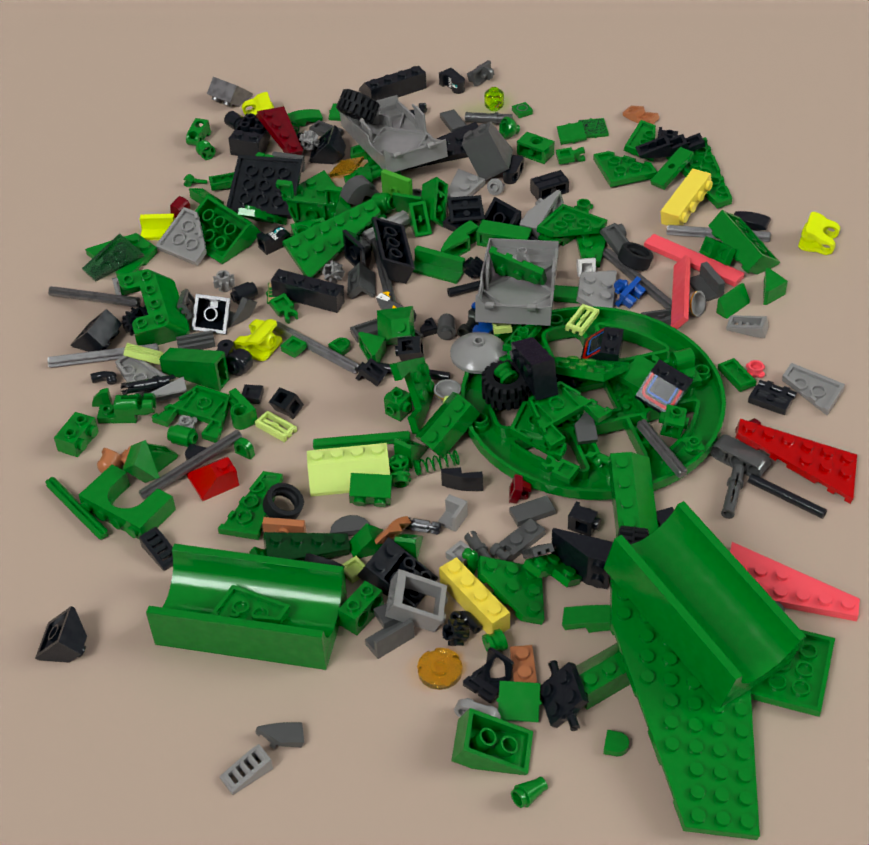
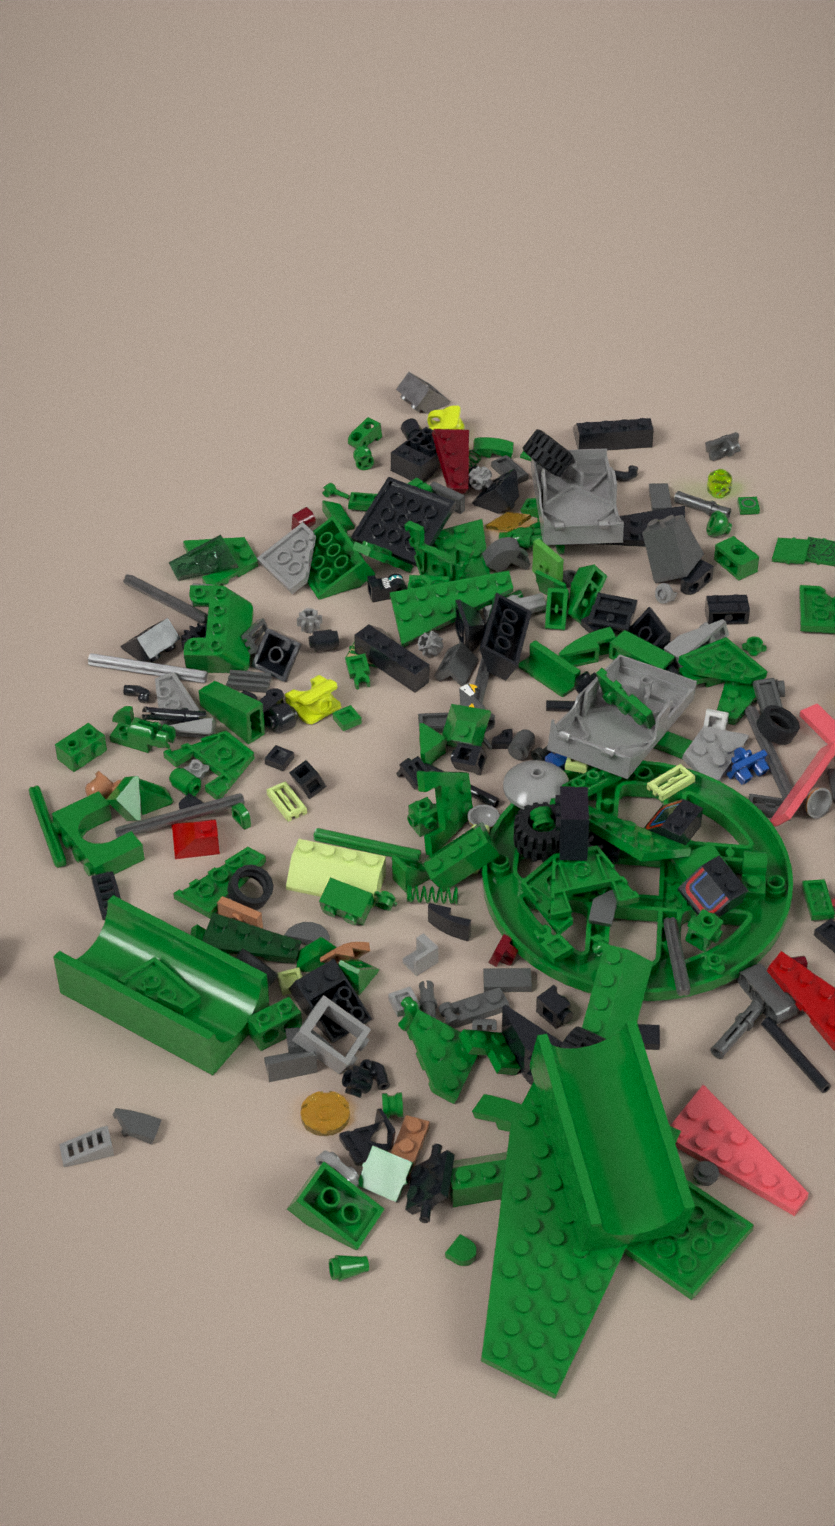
camera: 20 degrees right, 0 degrees up
yellowish green tile [123,343,163,365] -> none
neon yellow panel [139,214,175,240] -> none
dark grey slope [228,297,257,327] -> none
green plate [229,388,258,430] -> none
flat silver axle [273,321,360,374] -> none
green tile [328,338,351,356] -> none
green head [371,192,395,214] -> none
green wheel [389,454,410,474] -> none
black axle [405,517,441,535] -> none
black leg [439,68,465,94] -> none
light yellow brick [439,557,510,635] -> none
light grey wing [447,169,485,206] -> none
green plate [556,147,585,164] -> none

